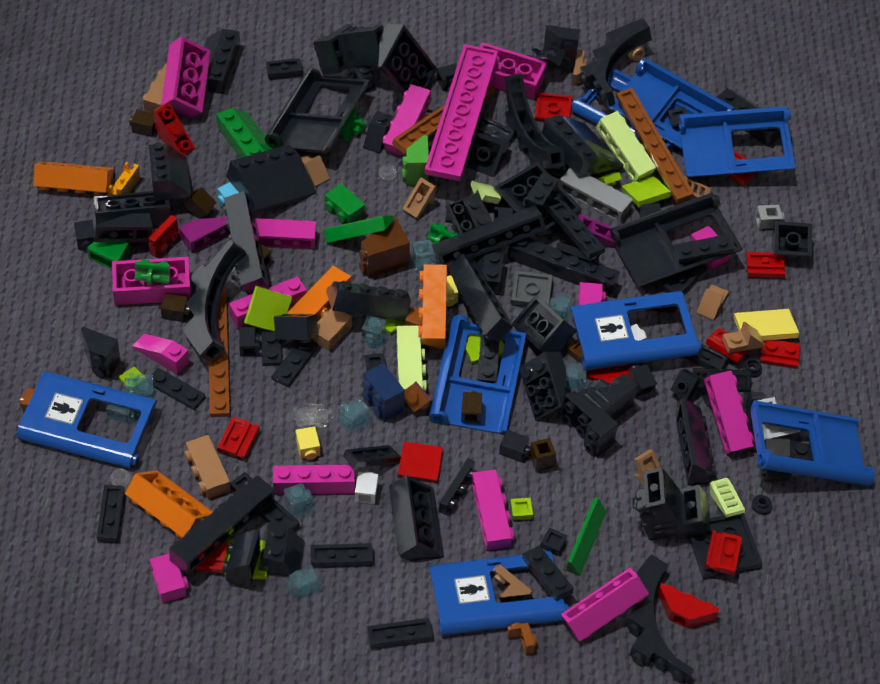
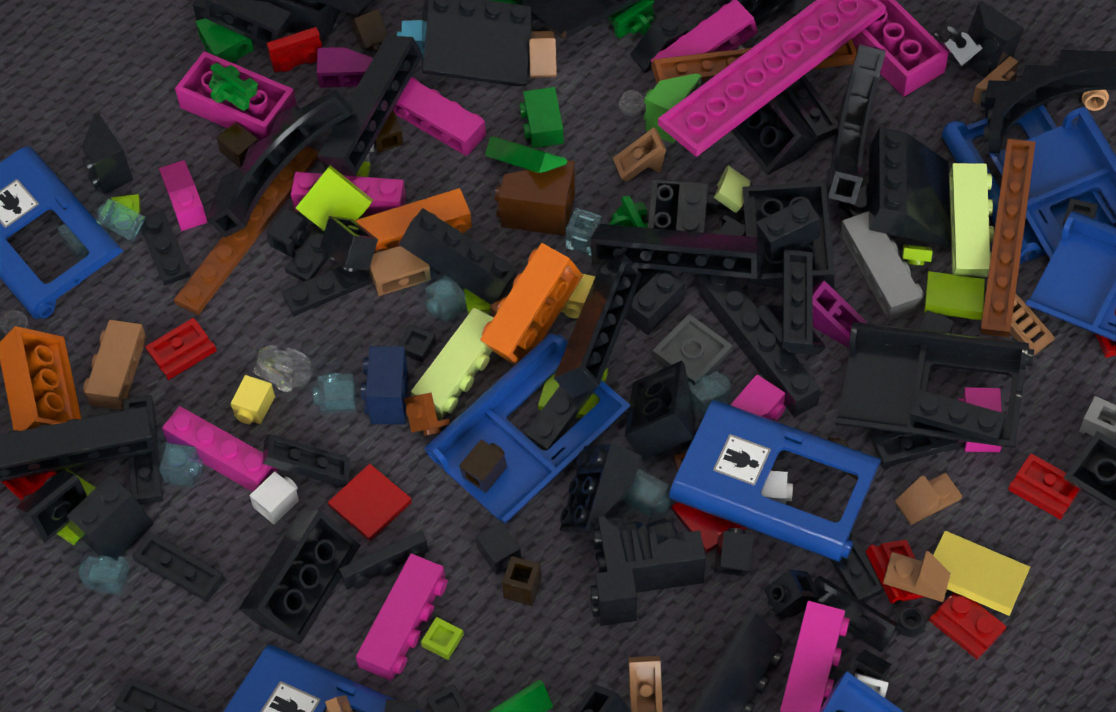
camera: 40 degrees right, 5 degrees up
red tile [535,92,572,122] -> none

